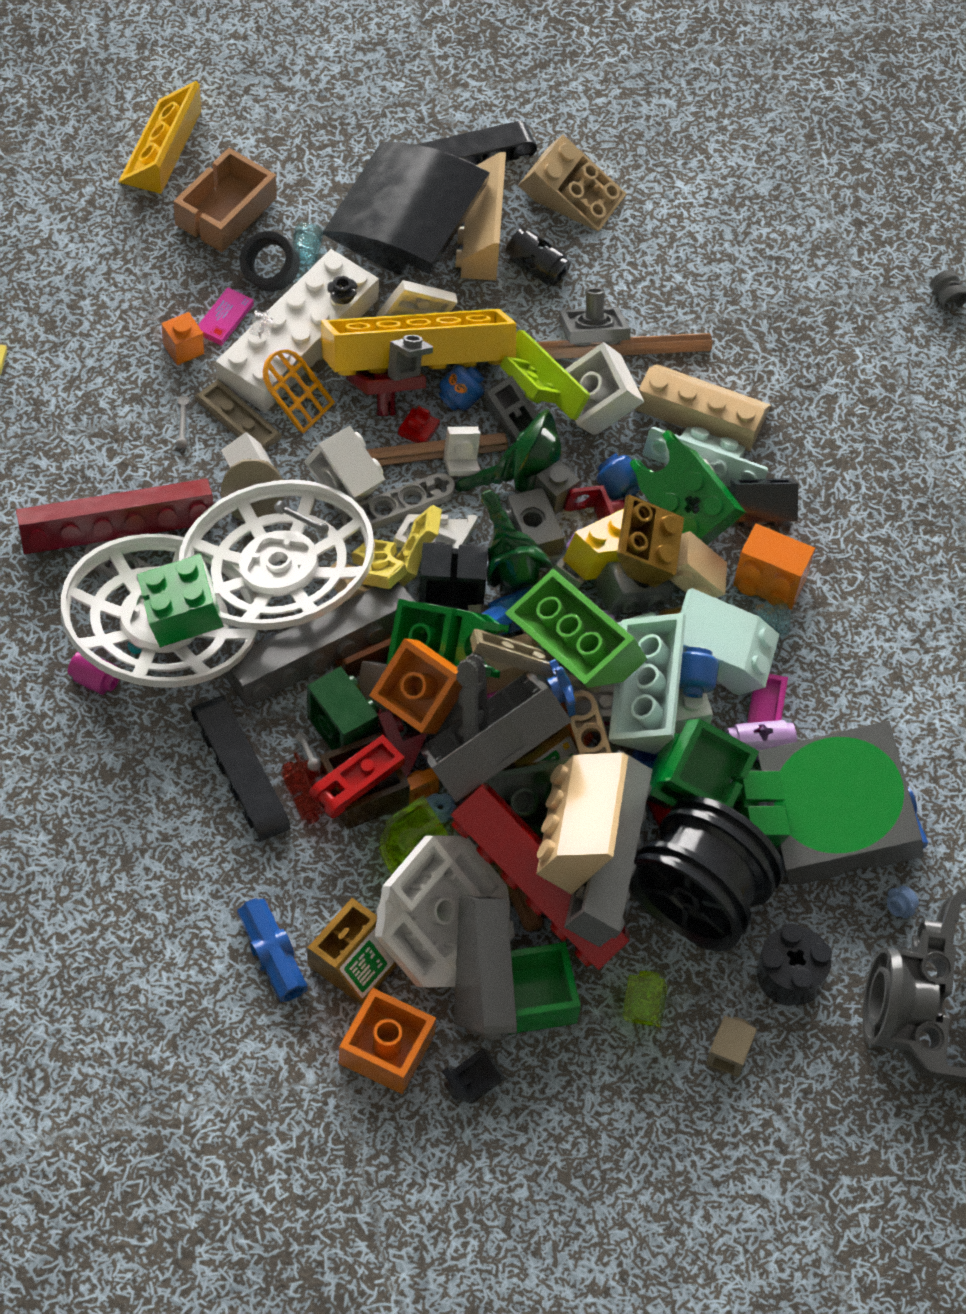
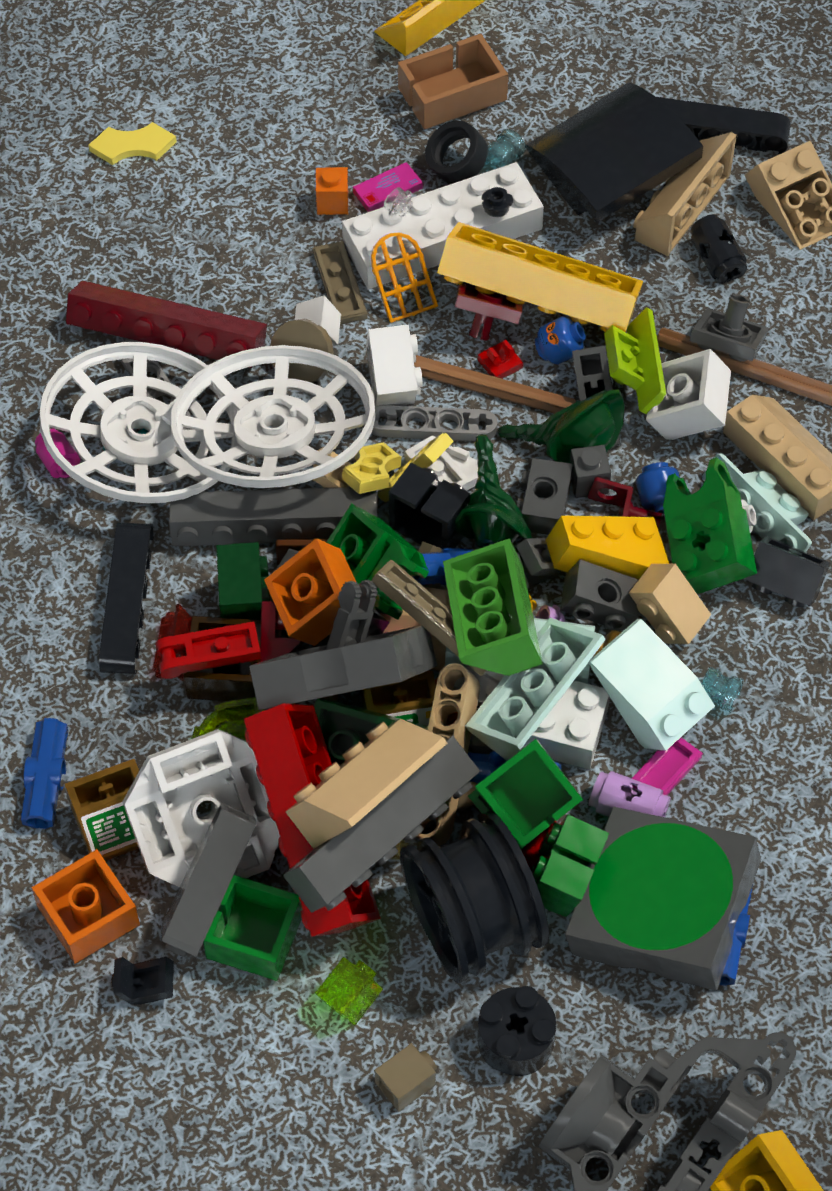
camera: 35 degrees right, 0 degrees up
piece [137,553,224,648] -> none
light grey hinge [176,396,190,449] -> none
dark grey hinge [274,501,329,535] -> none
light grey hinge [295,731,321,771] -> none
wing [376,280,458,317] -> none
dark grey bracket [388,335,433,381] -> none
white bracket [443,427,480,477] -> none
blue animal [546,659,576,717] -> none
pearl gold slope [617,495,684,588] -> none
blue head [679,647,719,698] -> none
orange brick [733,523,815,610] -> none
light blue plate [887,886,919,918] -> none

